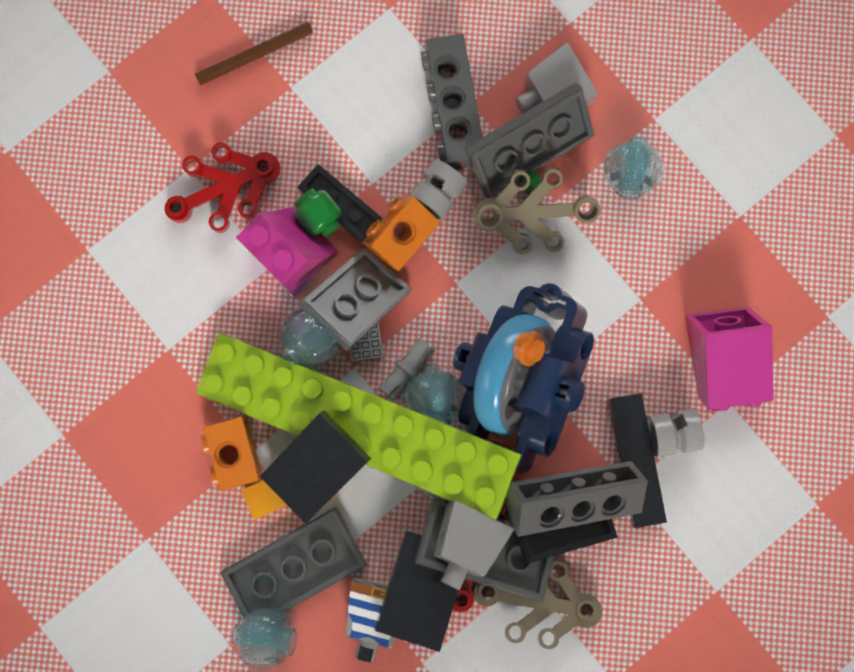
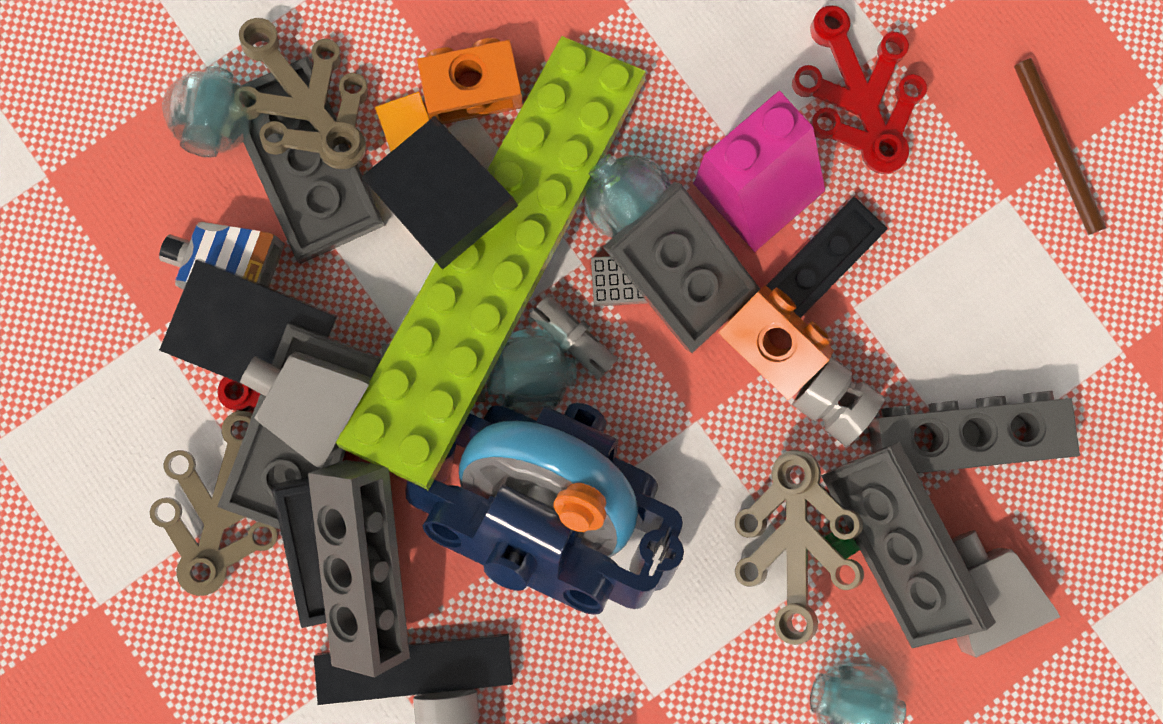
camera: 90 degrees right, 0 degrees up
green head [294,188,342,237] -> none
none -> dark tan plant [232,18,368,169]

